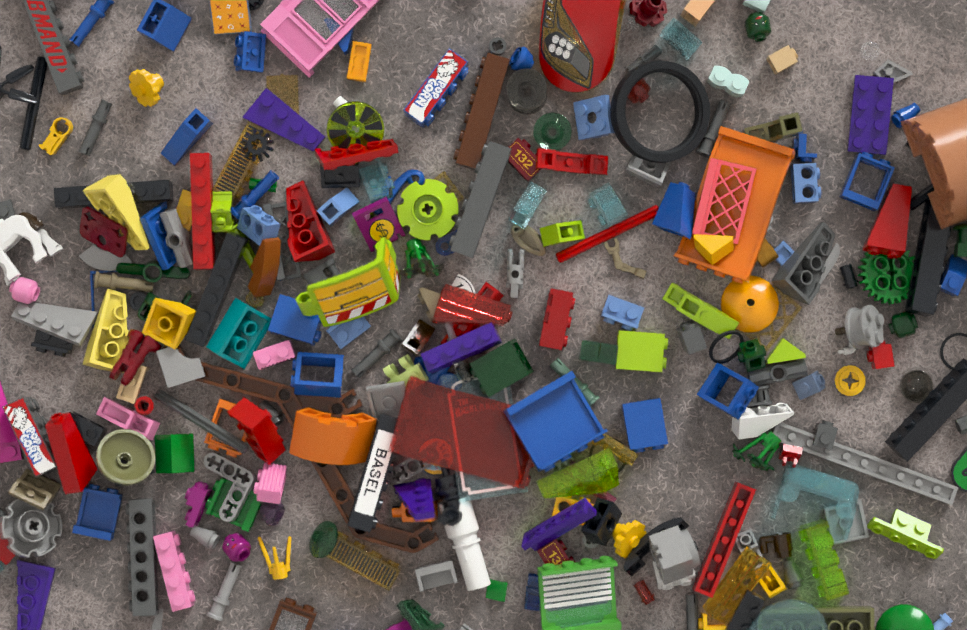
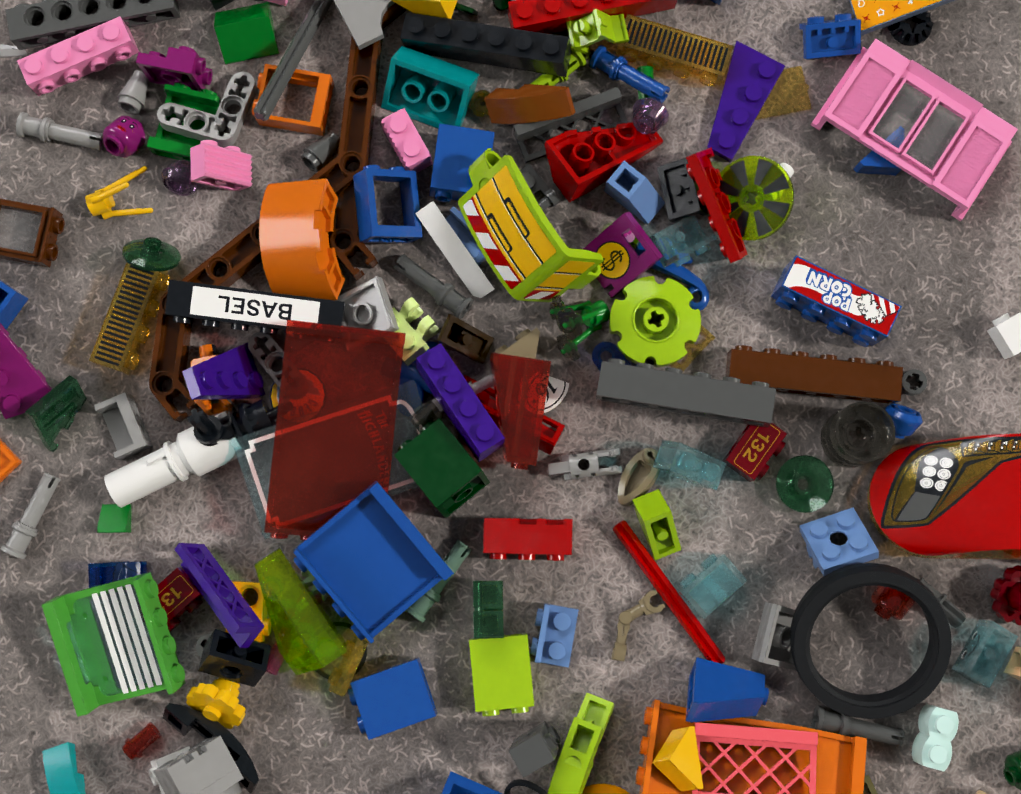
camera: 80 degrees right, 5 degrees down
red wedge [227,397,286,465] -> none
medium blue brick [237,205,280,246] -> none
black gear [241,129,274,162] -> none
light orange plate [347,41,372,82] -> none
red slope [536,148,608,175] -> none
none -> white sticker [415,201,494,298]
none -> clear purple cone [632,97,669,134]

